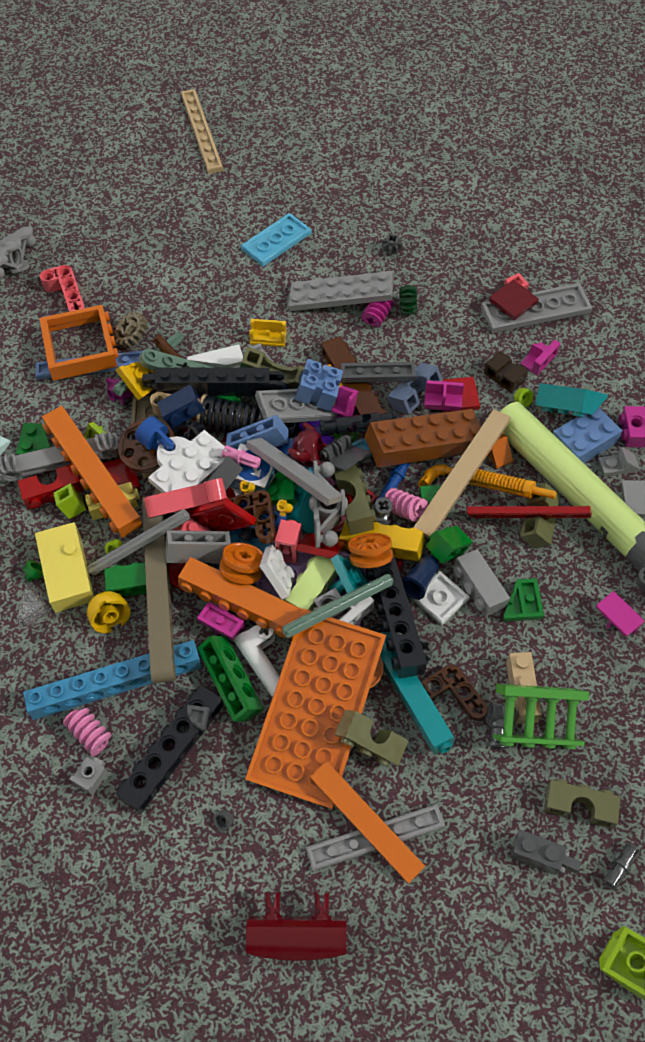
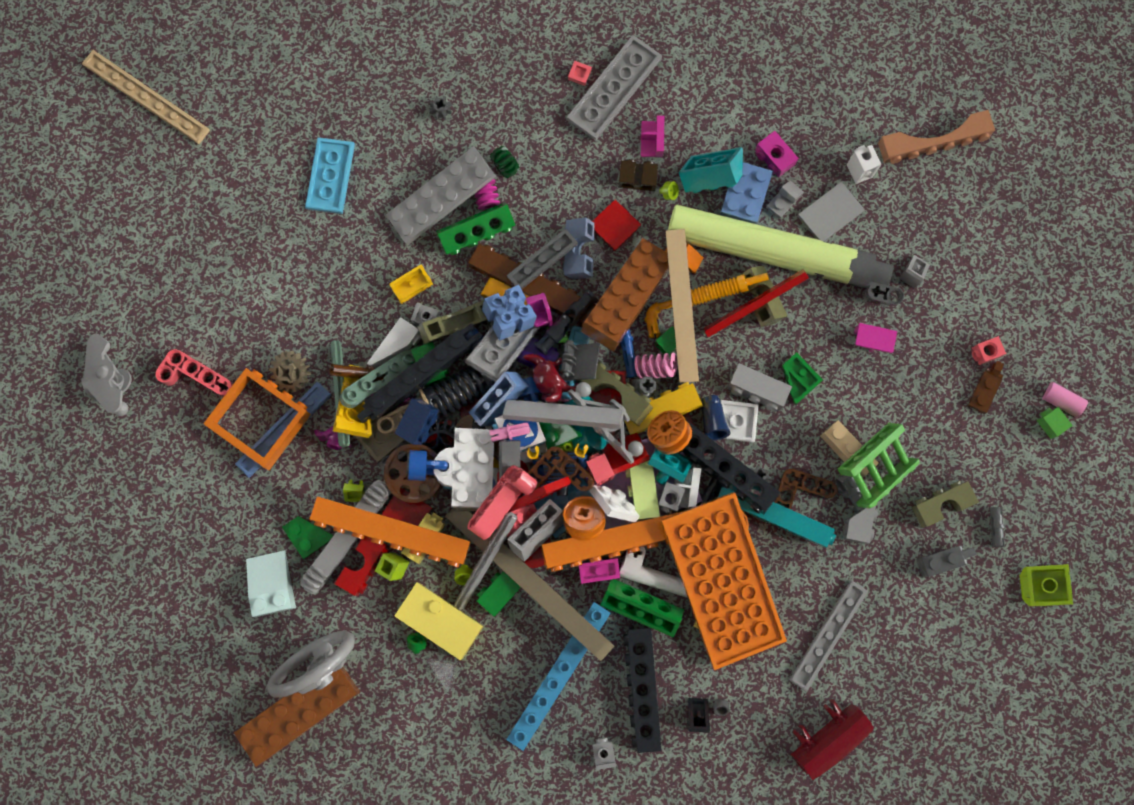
camera: 40 degrees left, 20 degrees up
bright pink piece [63,708,111,756] -> none
yellow cylinder [87,591,131,634] -> none
dark grey tile [187,705,210,732] -> none
sand green axle [282,574,393,638] -> none
orange tile [310,761,425,884] -> none
olive arch [334,710,409,767] -> none
dark pink panel [424,380,464,411] -> none
green brick [426,525,473,563] -> none
dark red tile [489,279,539,320] -> none
none -> green brick [436,202,515,255]
none -> black slope [687,698,710,733]
none -> light grey slope [842,506,878,544]

